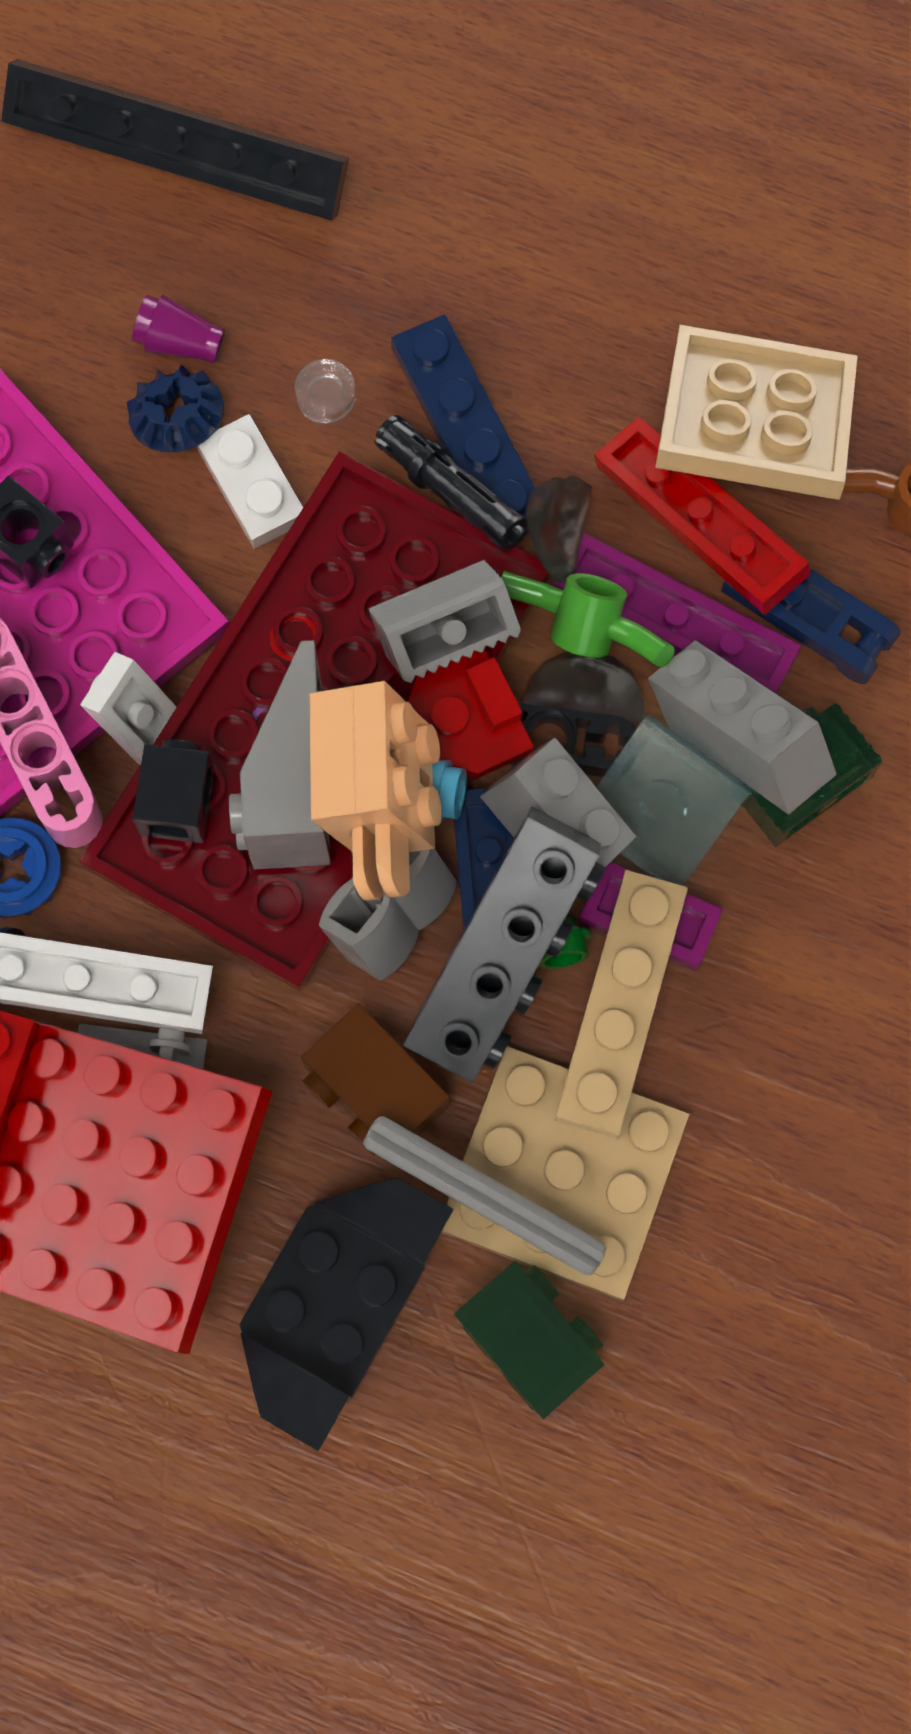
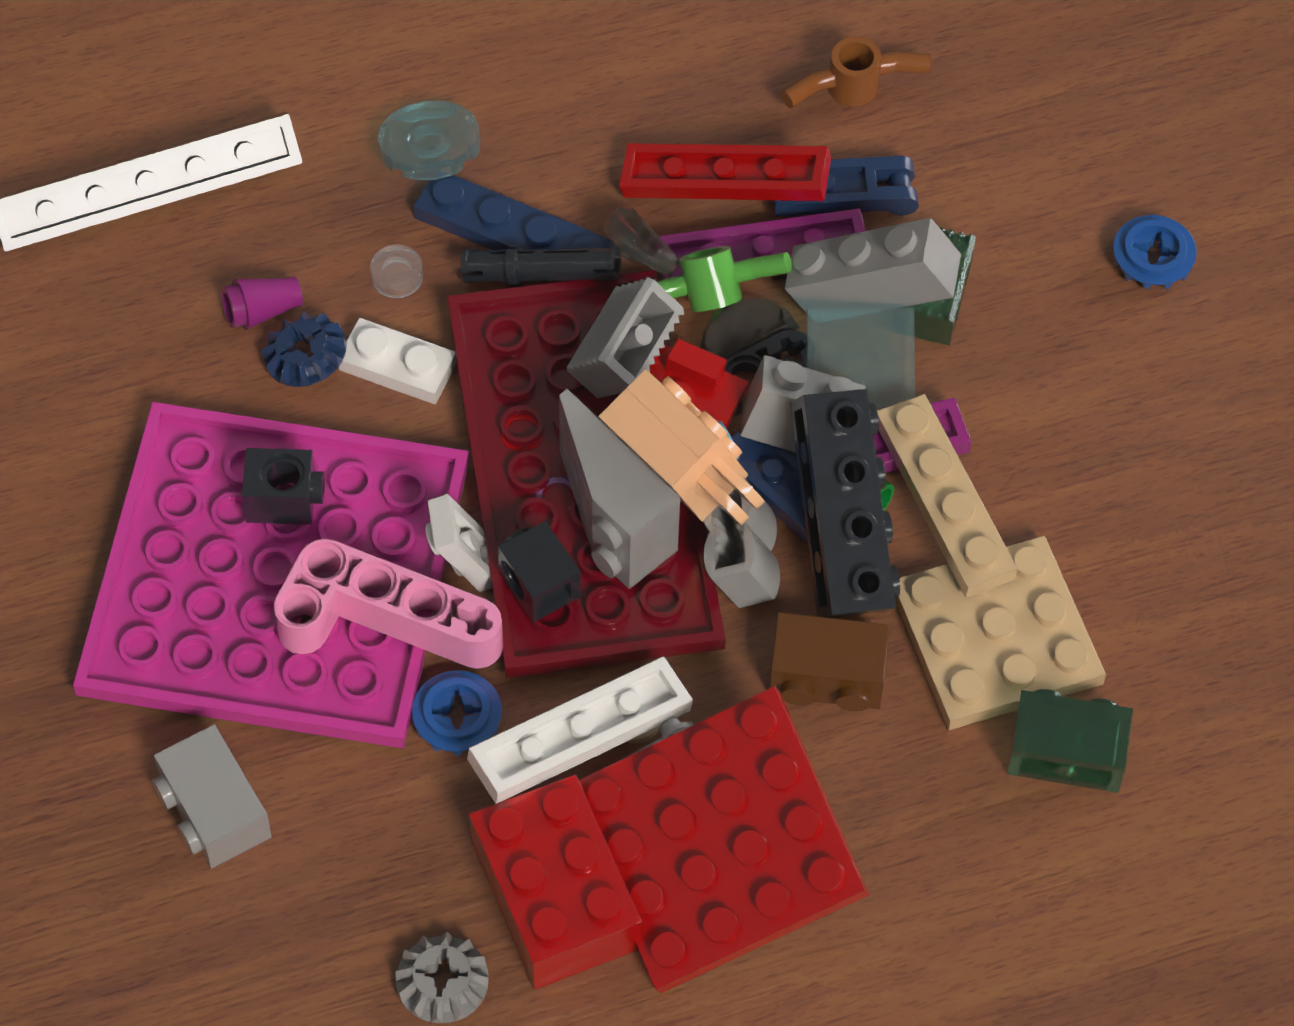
camera: 40 degrees left, 15 degrees down
black piece [239,1177,454,1451] -> none
light grey axle [363,1116,606,1275] -> none
tan plate [655,325,858,500] -> none
none -> clear light blue tile [377,101,481,180]

